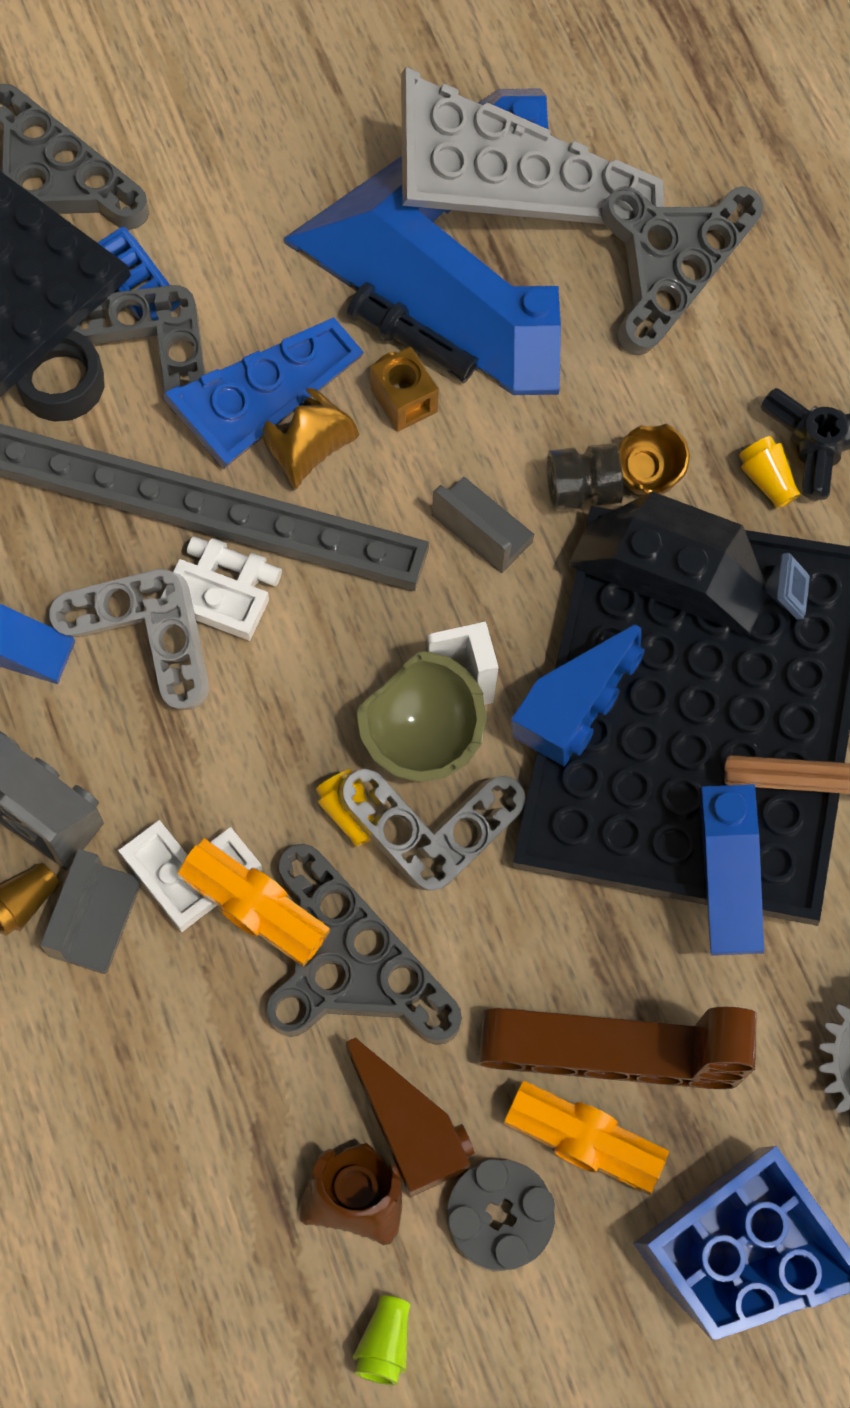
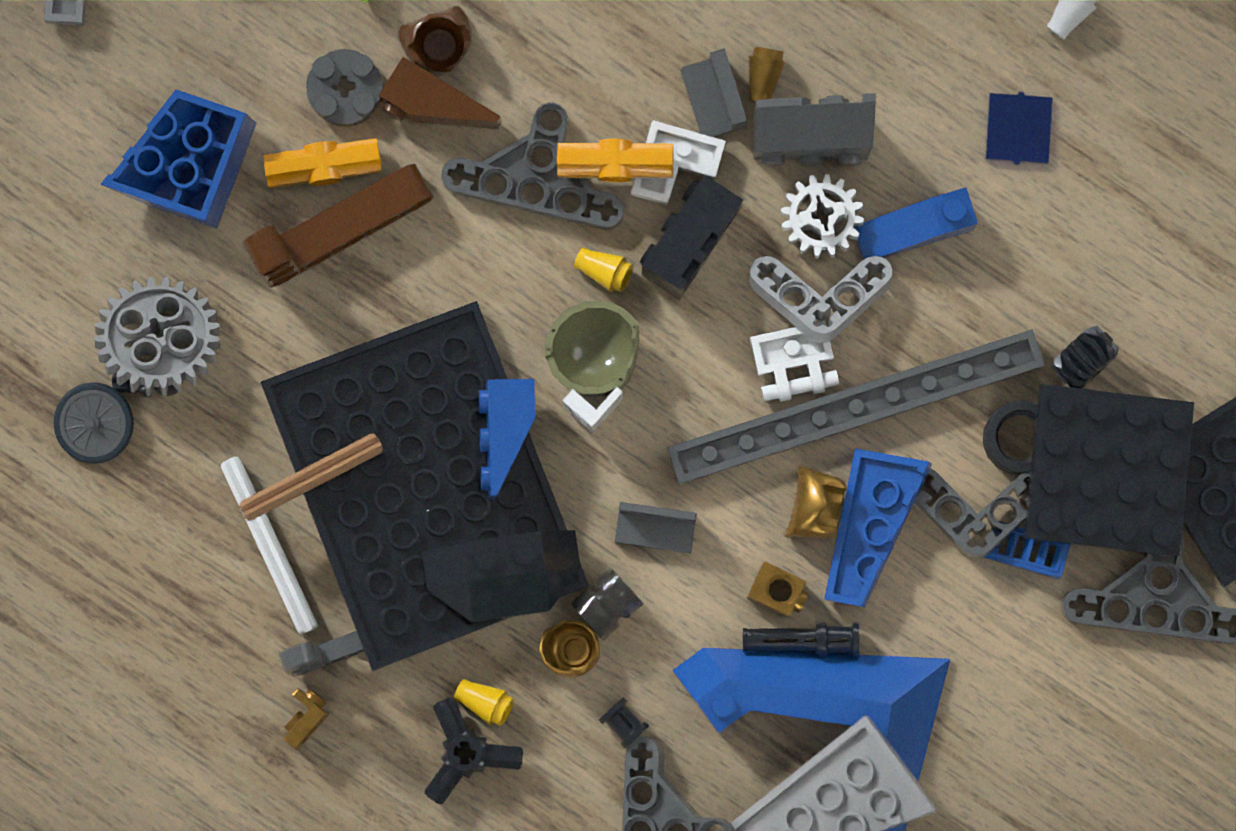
camera: 150 degrees right, 15 degrees up
beam [337,769,525,891] -> none
blue slope [700,784,764,956] -> none
sand blue slope [764,553,810,619] -> none
none -> black bush [599,697,650,749]
none -> black wedge [639,175,744,300]
none -> white gear [781,174,864,259]

